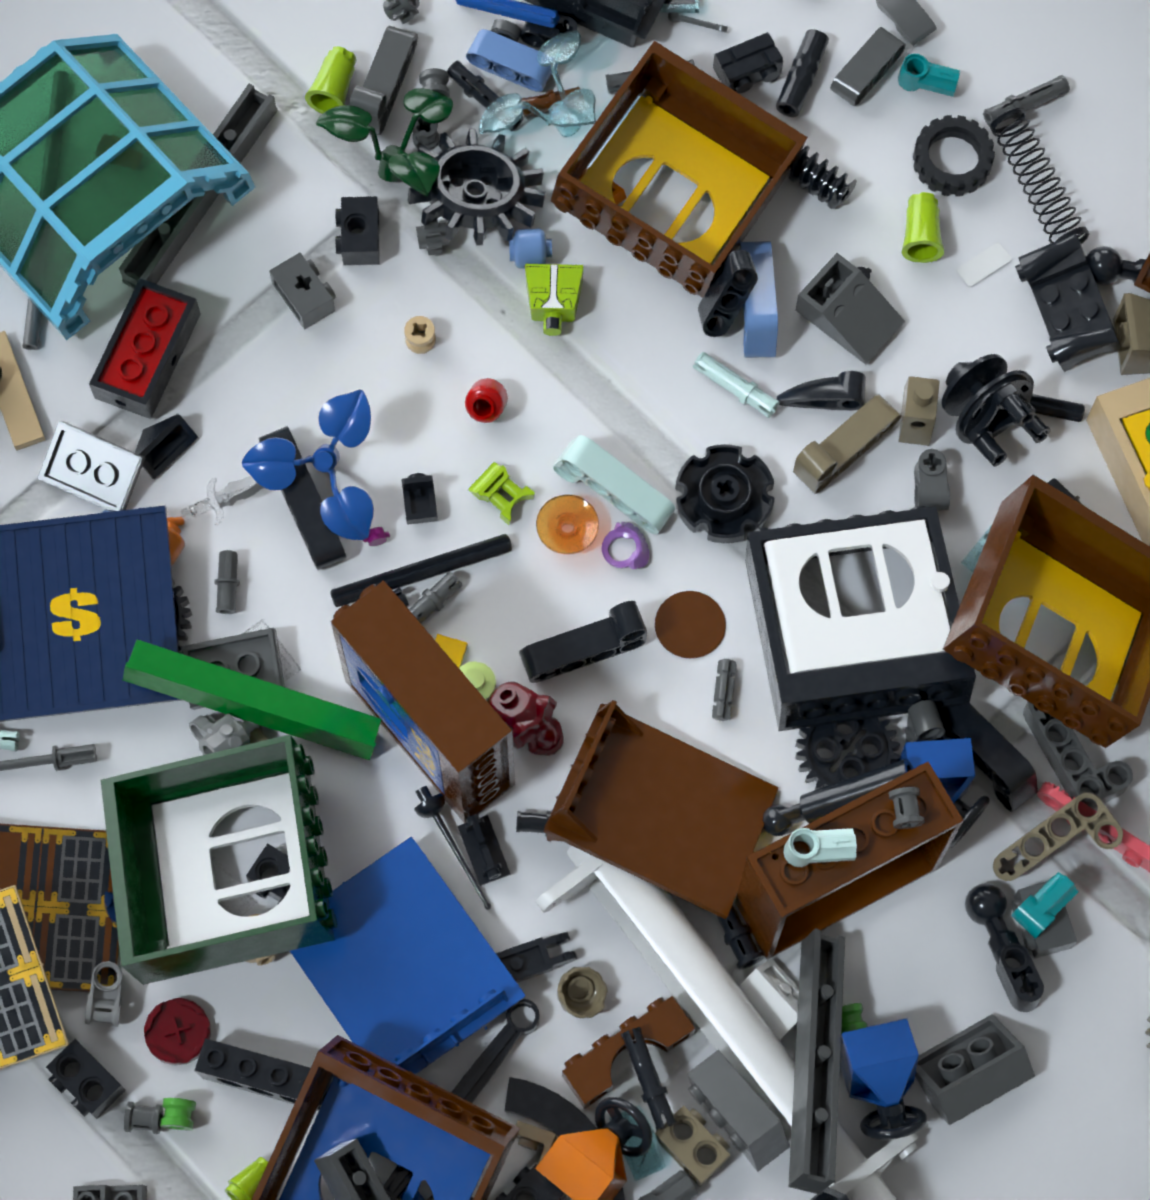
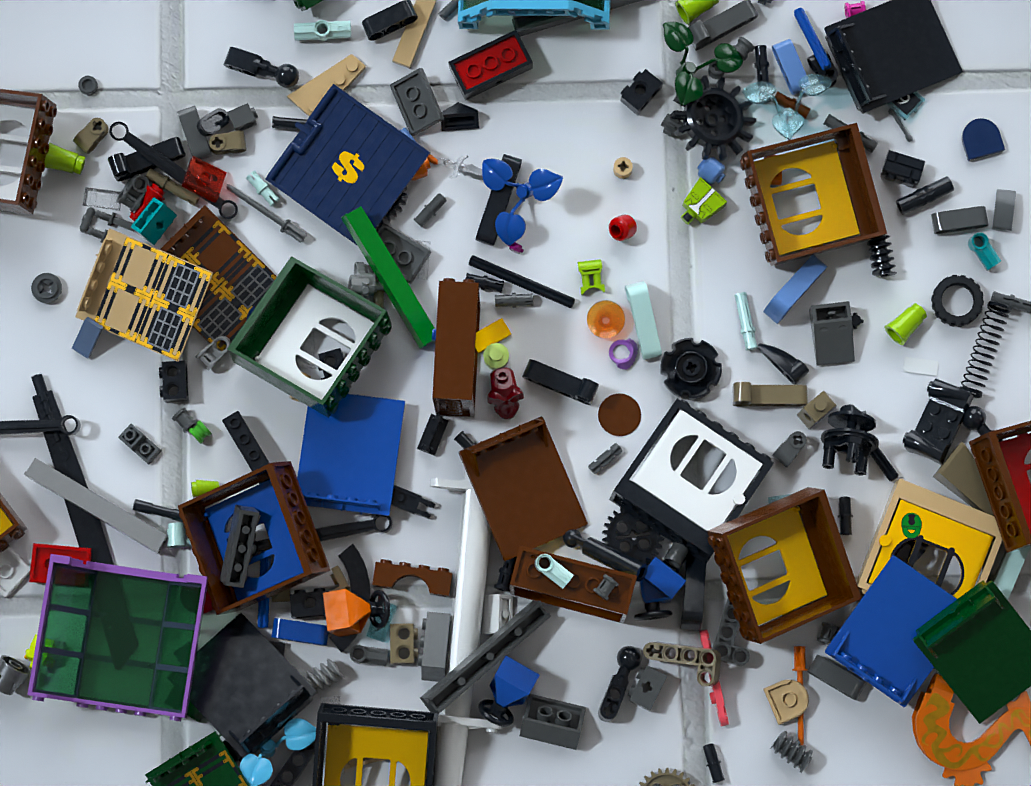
camera: 45 degrees right, 10 degrees up
dark red tile [144,998,211,1066] -> none
dark grey brick [269,252,336,330] -> none
black bracket [401,473,438,525] -> none
black sword [414,786,491,910] -> none
dark grey tile [491,19,522,42] -> none
dark tan hair [557,967,608,1018] -> none
black pin [621,1027,677,1131] -> none
black beam [698,250,758,337] -> none
bright green wheel [841,1003,868,1034] -> none
teal piece [1011,872,1079,939] -> none

